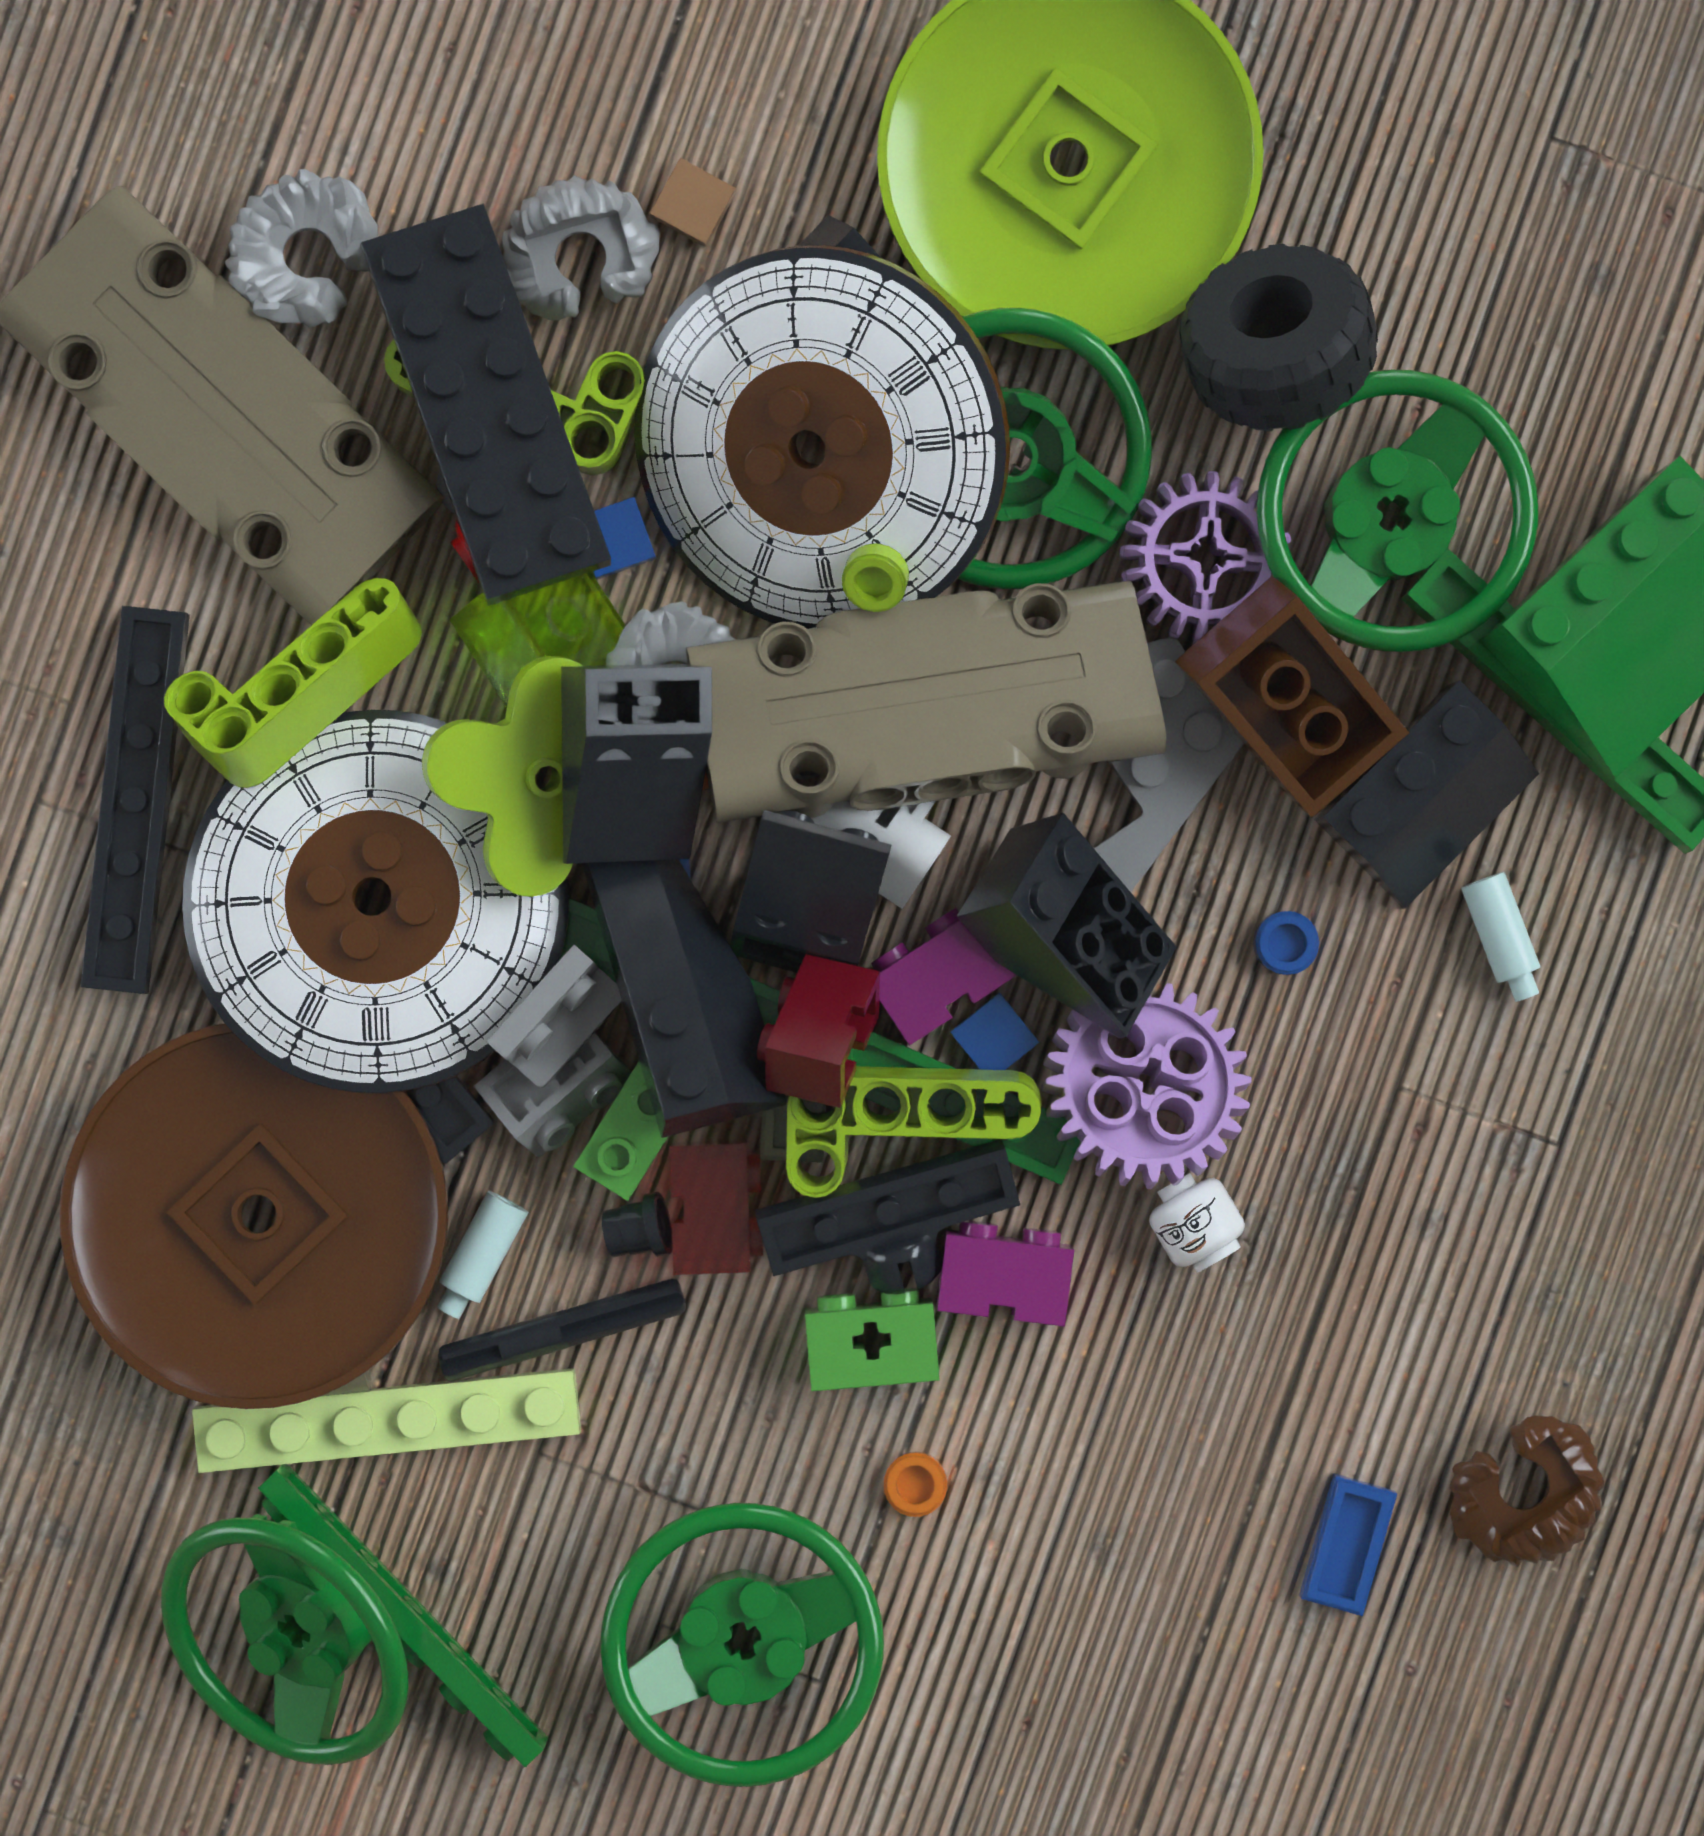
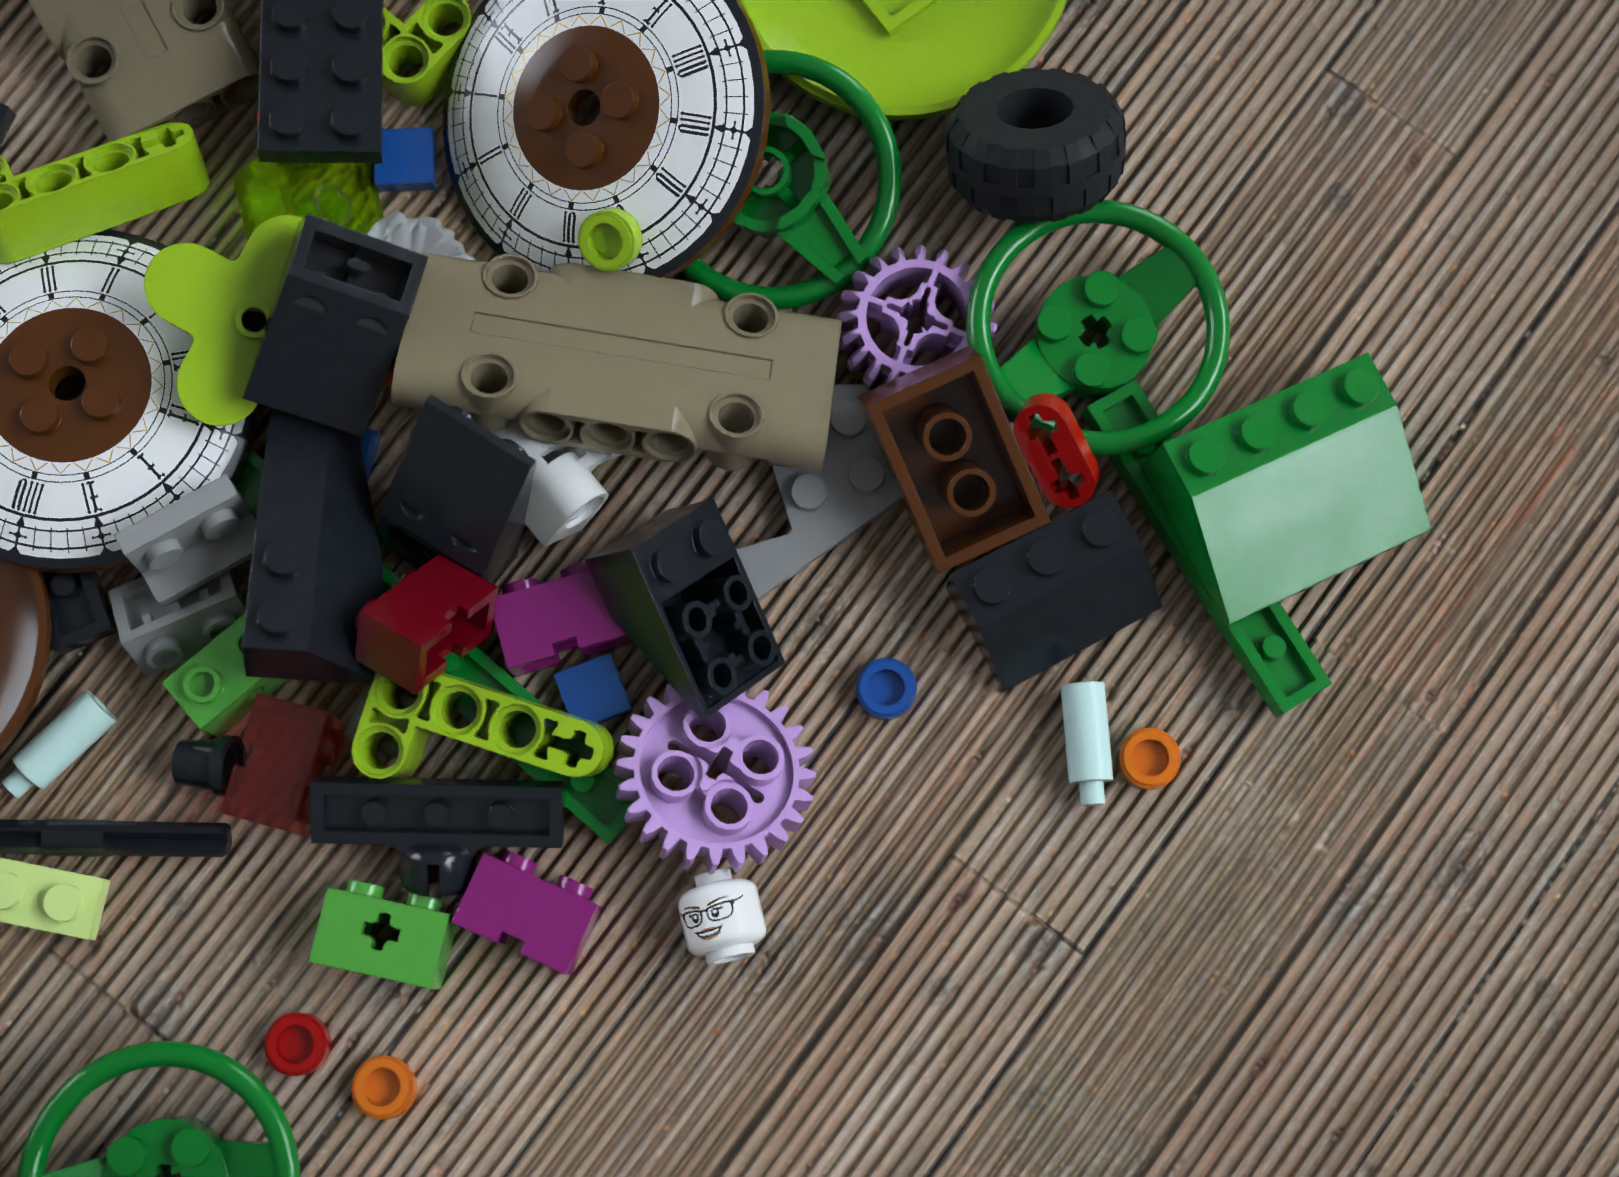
camera: 15 degrees right, 10 degrees down
none -> red tile [264,1013,331,1076]
none -> red beam [1013,393,1100,508]
none -> orange tile [1117,728,1181,791]

